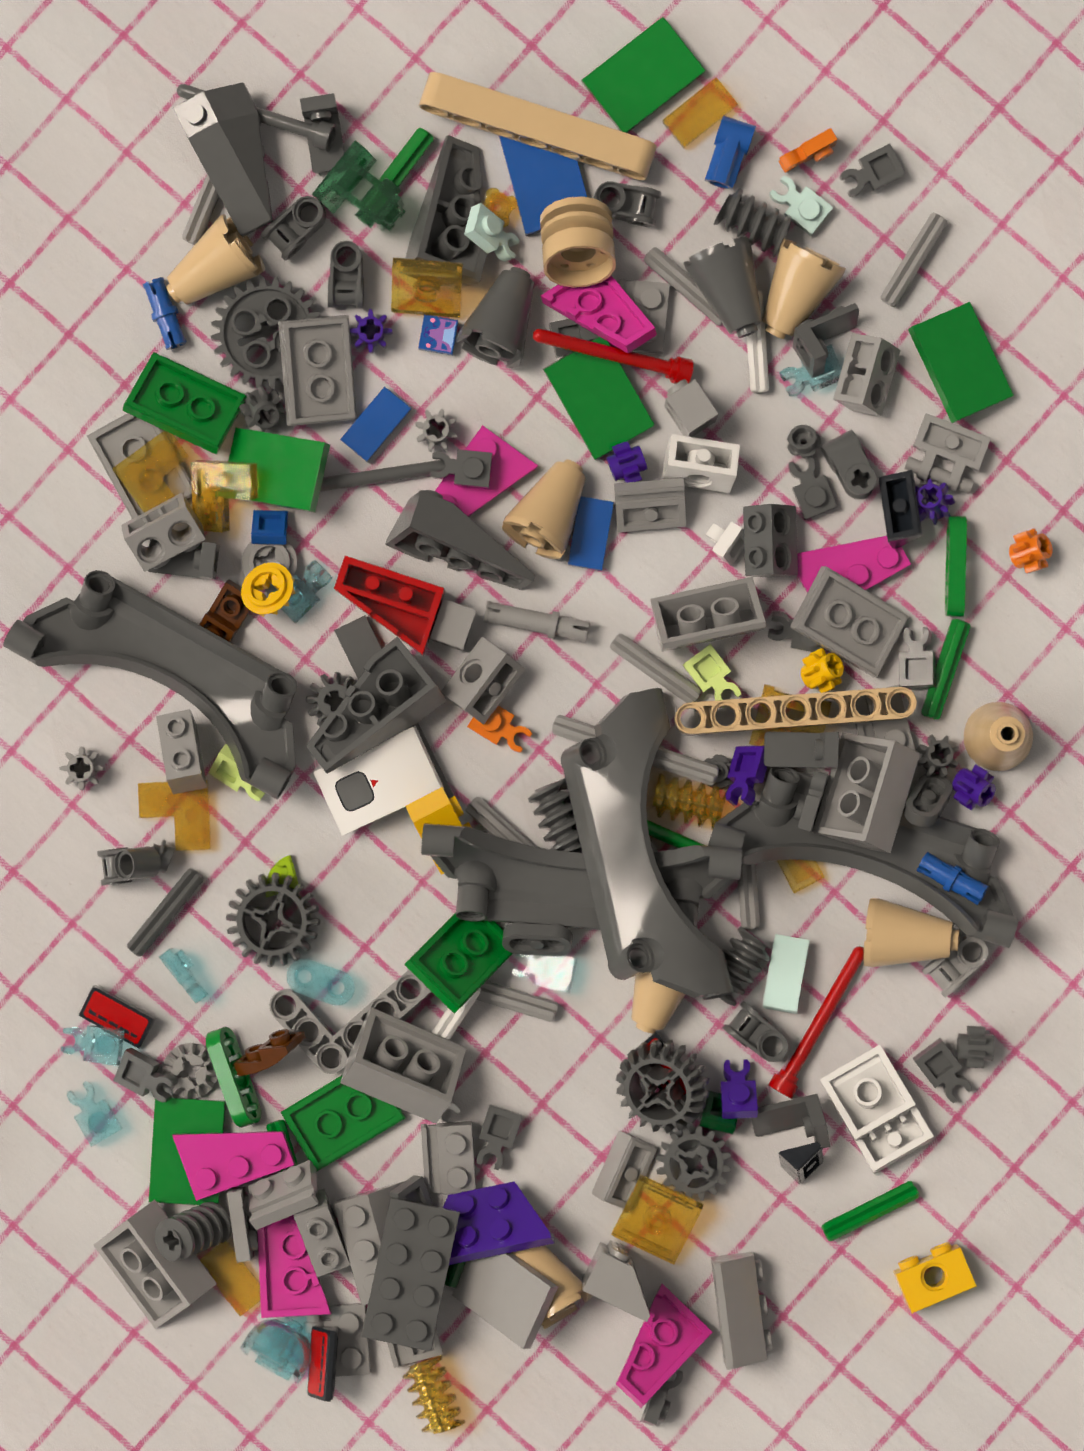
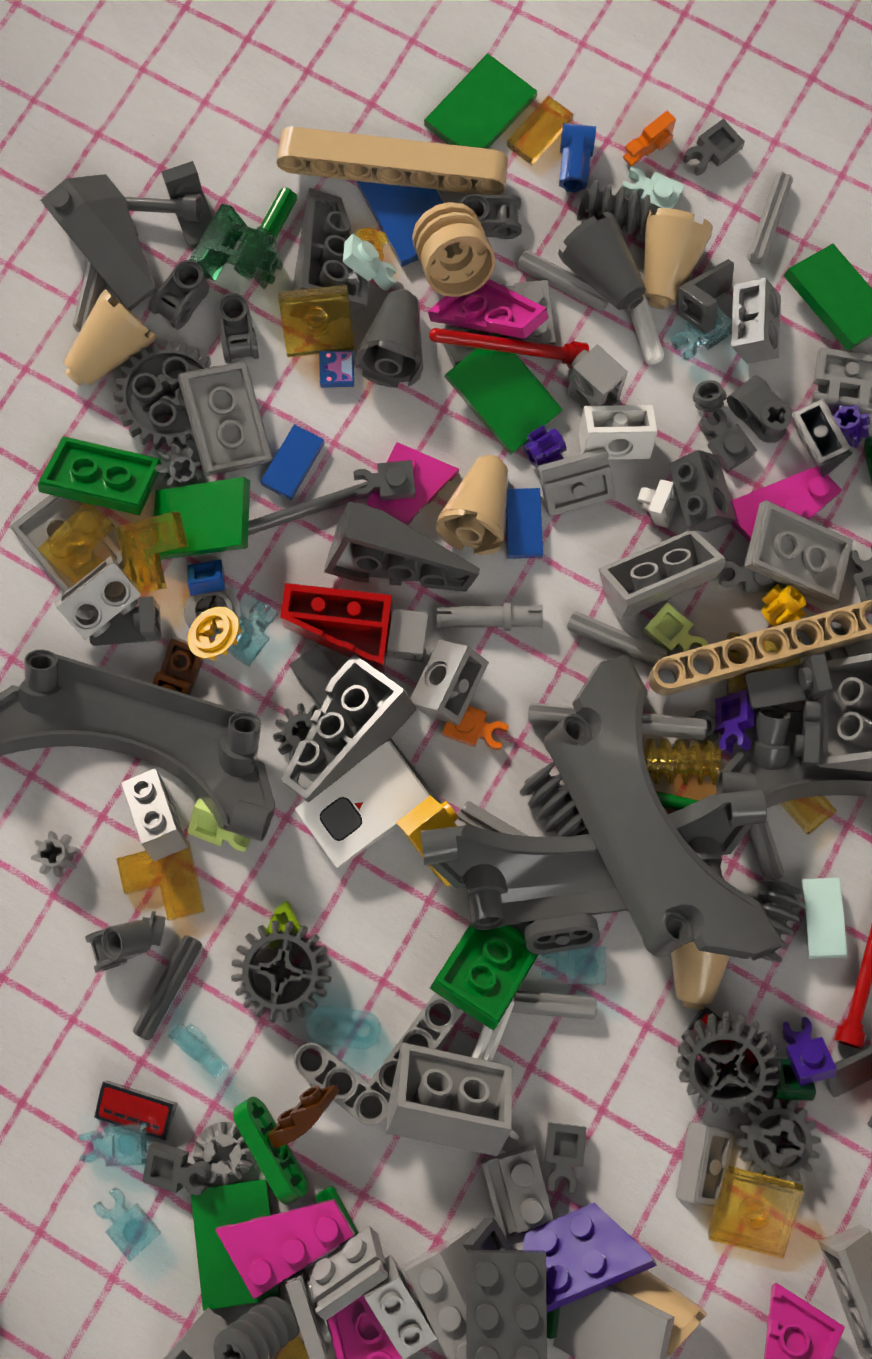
camera: 15 degrees left, 10 degrees down
blue pin [143,277,187,350] -> none
green tile [280,1075,406,1171] -> none
dark purple gear [350,309,393,354] -> none
light grey gear [415,409,457,452] -> none
light grey slope [582,1240,650,1322] -> none
dark grey piece [722,1001,788,1062] -> none

